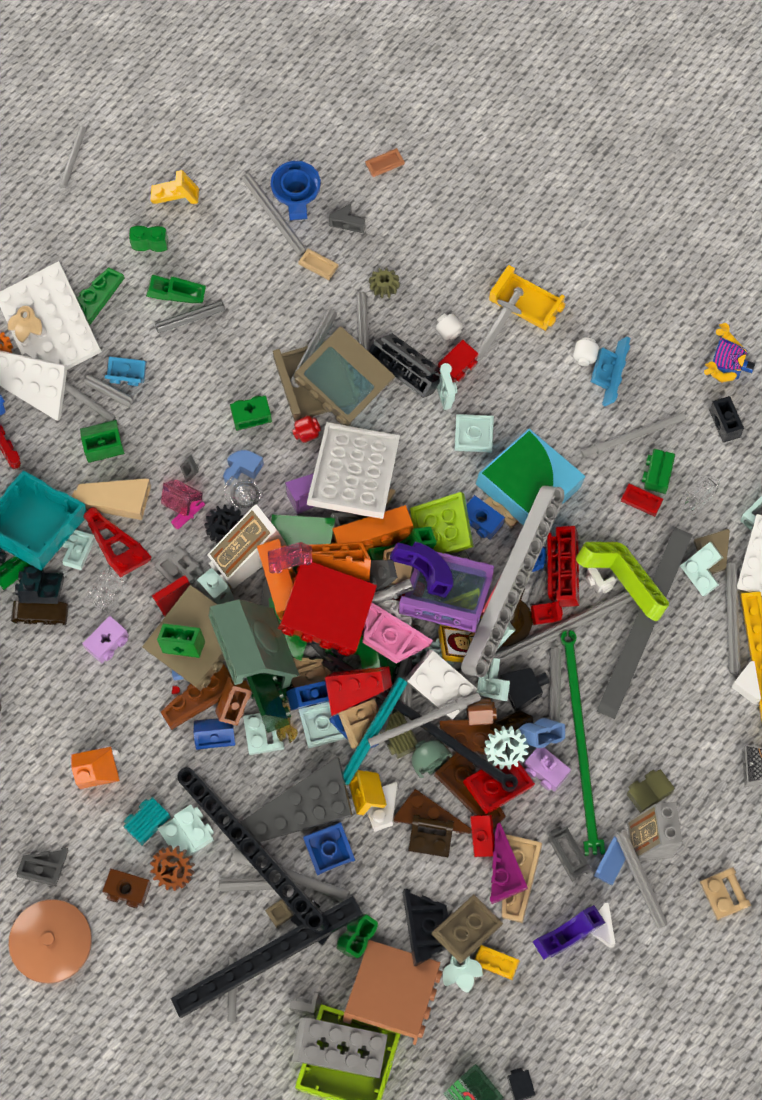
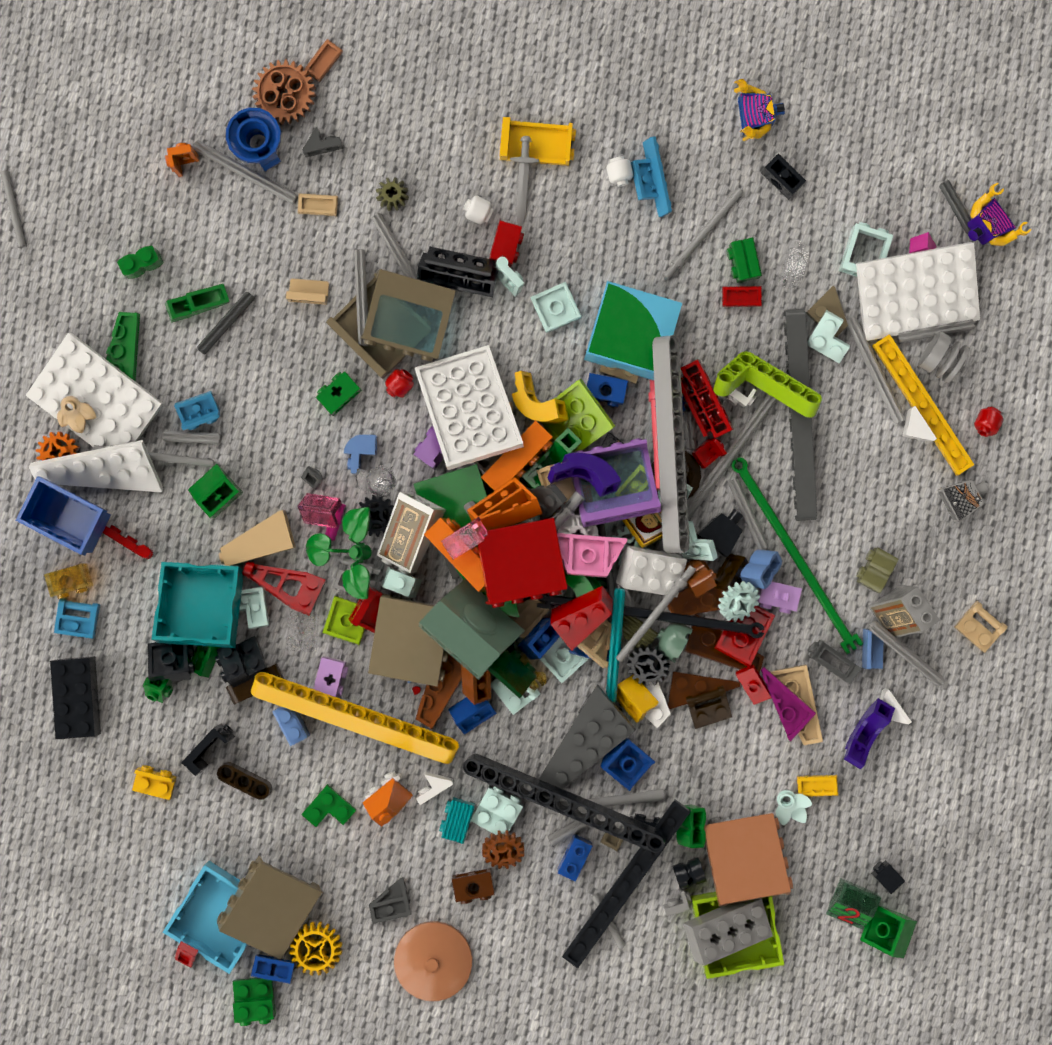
camera: 30 degrees left, 20 degrees up
yellow bracket [150,170,199,204] -> none
green brick [157,623,205,658] -> none
black wing [402,889,448,966] -> none
dark tan tile [432,895,503,964] -> none
none -> orange bracket [165,143,199,177]
none -> yellow beam [251,672,459,764]
none -> nougat gear [252,59,316,125]
none -> medium blue brick [272,707,310,746]
none -> tan panel [286,278,329,305]
none -> green plate [301,784,357,827]
none -> green plant [306,507,372,599]
none -> lime tile [322,596,365,645]
none -> white slope [416,772,454,805]
none -> yellow arch [512,371,568,424]
none -> blue brick [557,834,593,882]
none -> black gear [627,644,670,686]
none -> black wheel [672,857,707,890]

